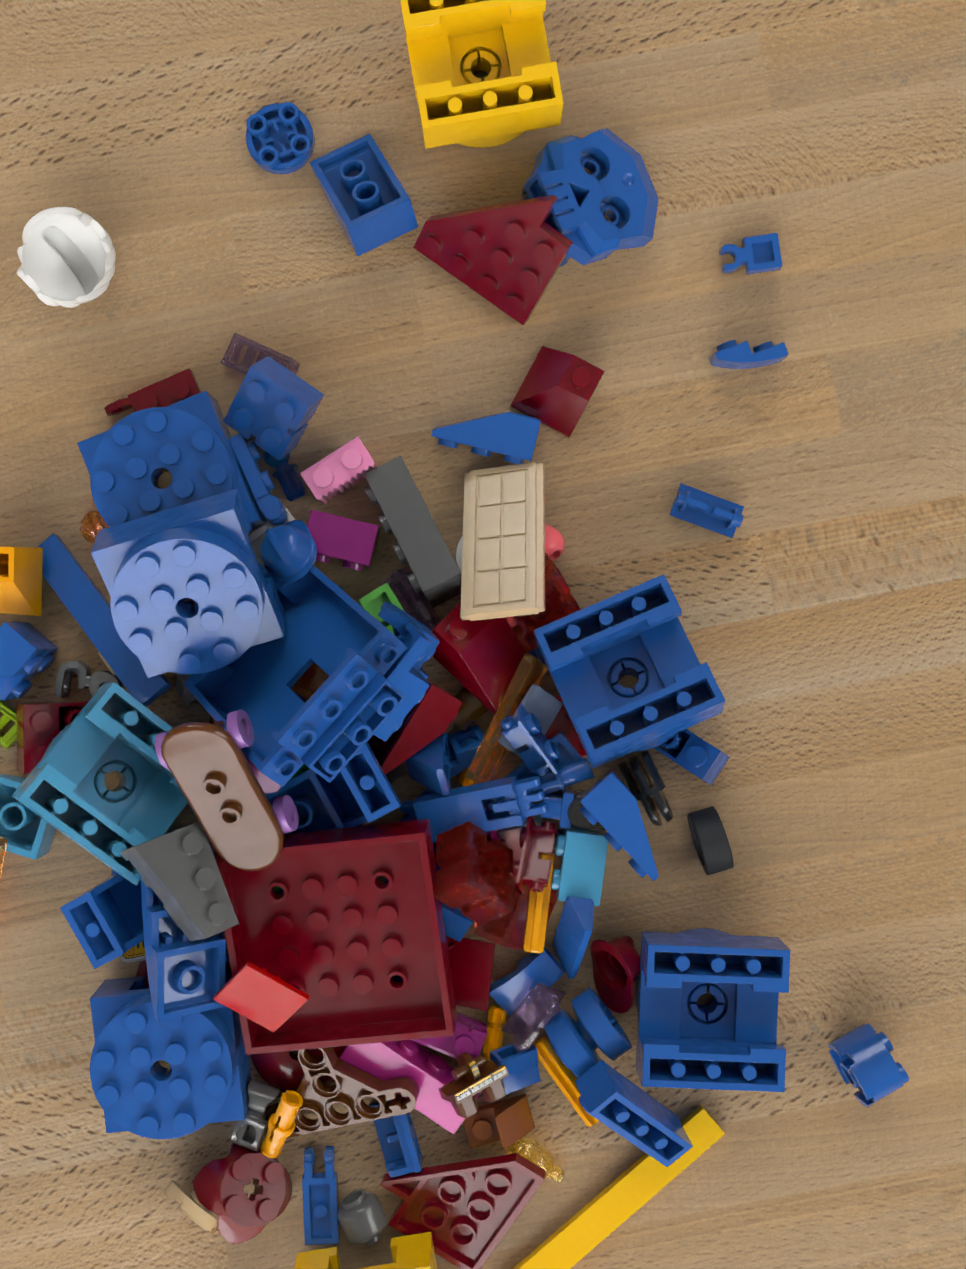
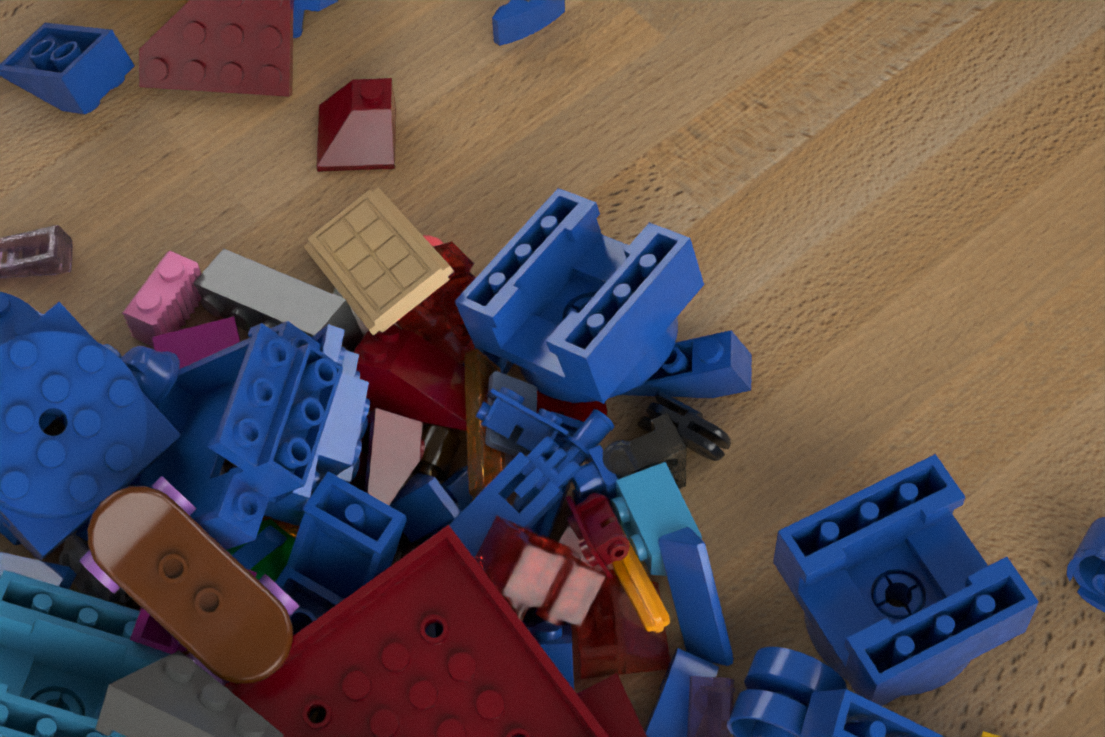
camera: 25 degrees left, 30 degrees down
blue piece [223,356,324,461] -> none
clear blue axle [263,450,306,502] -> none
blue slope [432,411,541,464] -> none
blue slope [579,769,659,881] -> none
dark red piece [590,936,640,1014] -> none
blue hinge [669,483,744,538] -> none
black tyre [687,806,734,875] -> none

